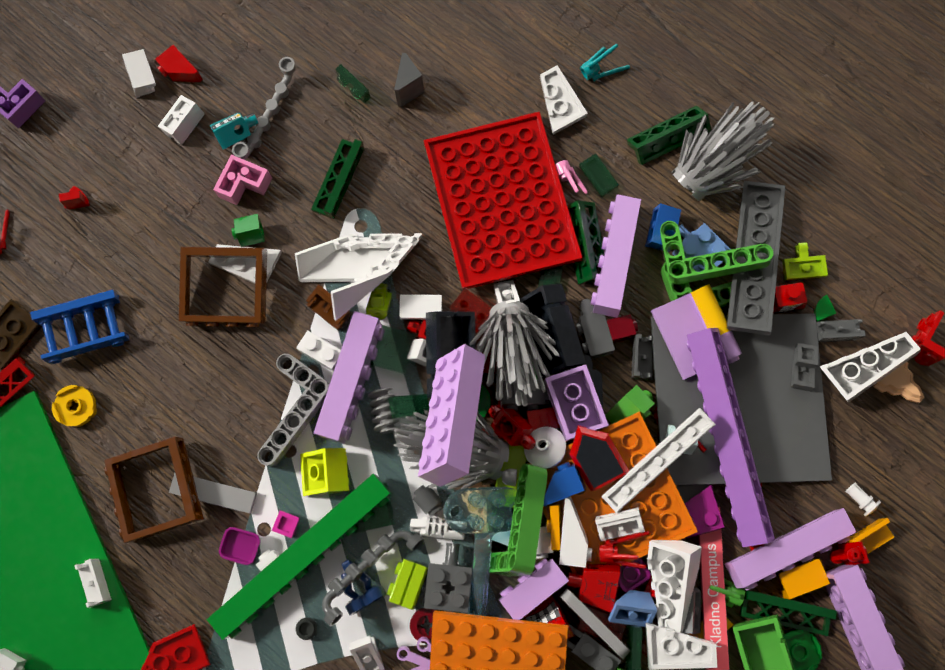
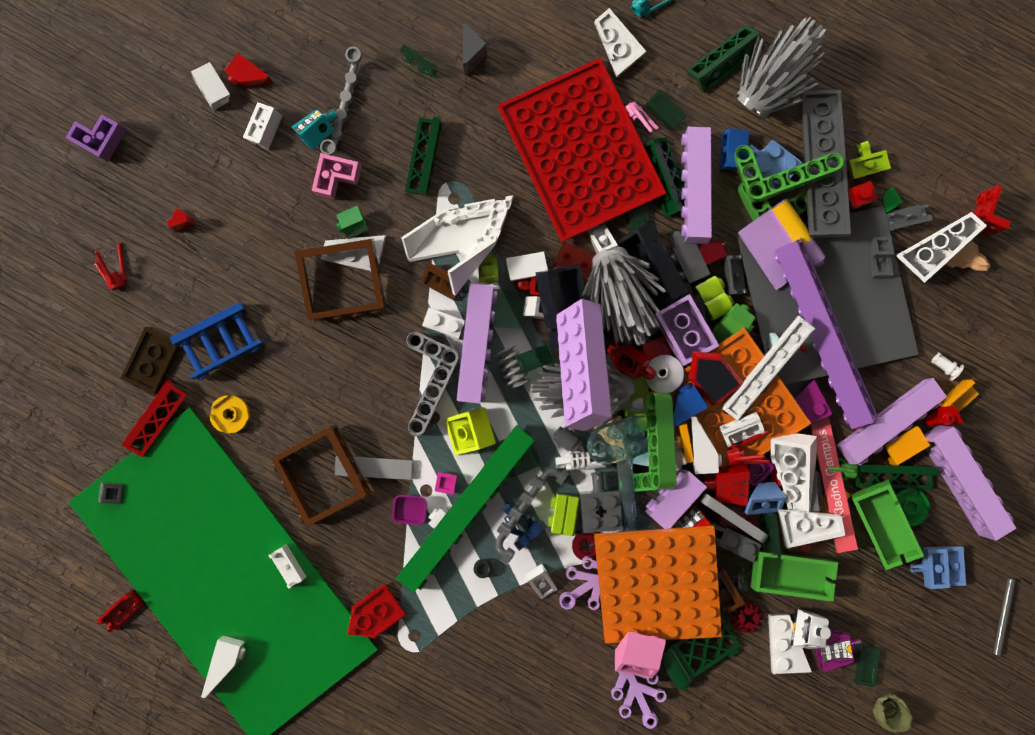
camera: 15 degrees left, 10 degrees up
none -> lime brick [693,276,734,321]

